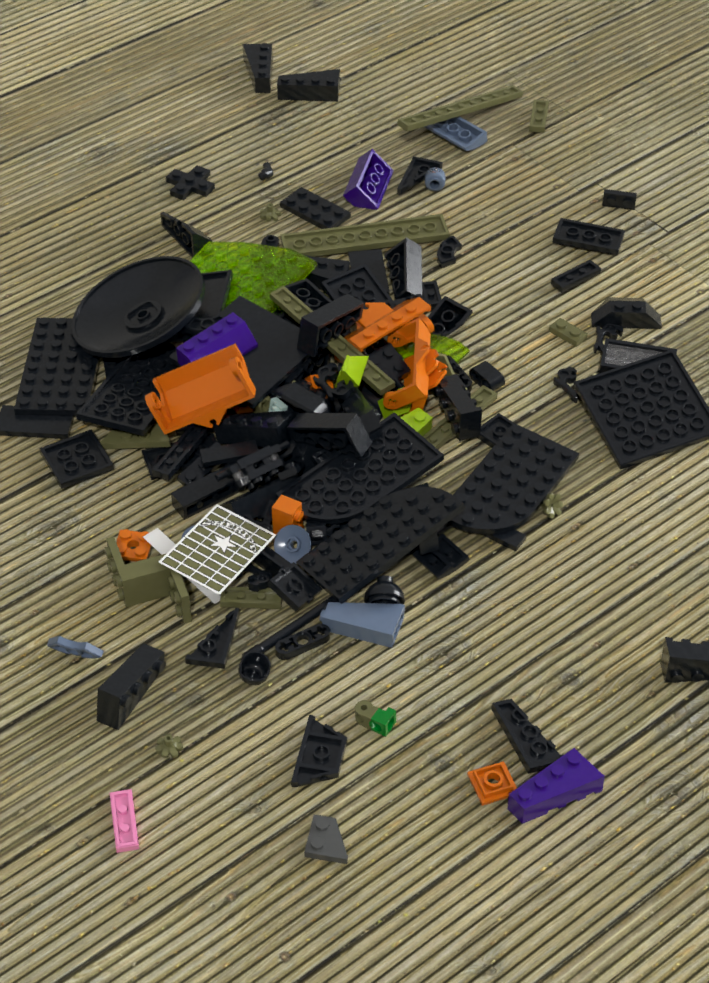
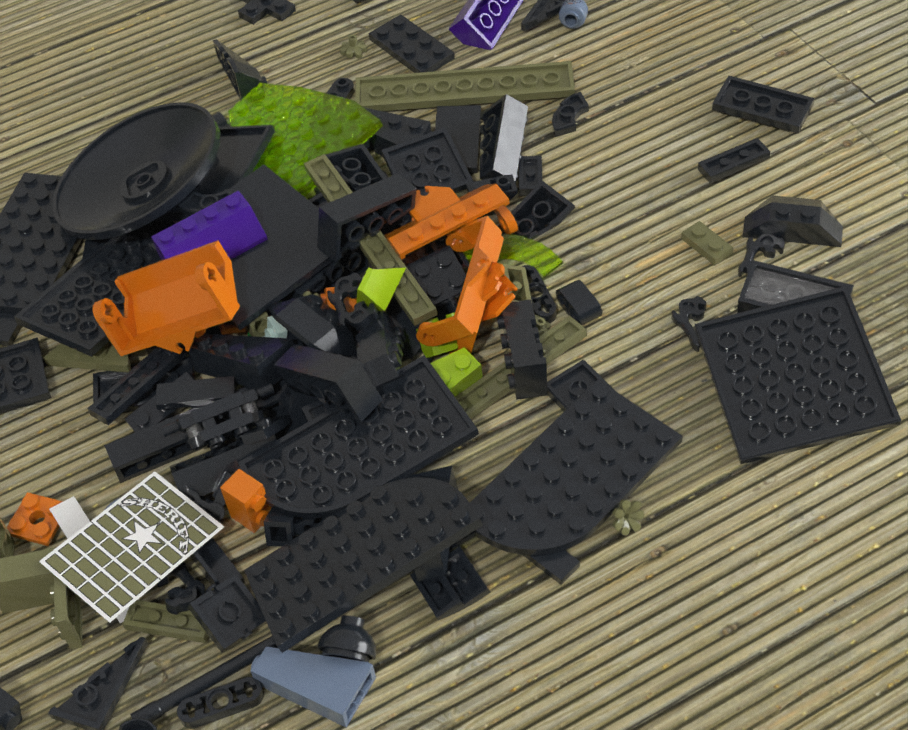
camera: 15 degrees right, 5 degrees up
sand blue dish [274,525,311,564] -> none
black plate [602,189,637,210] -> none

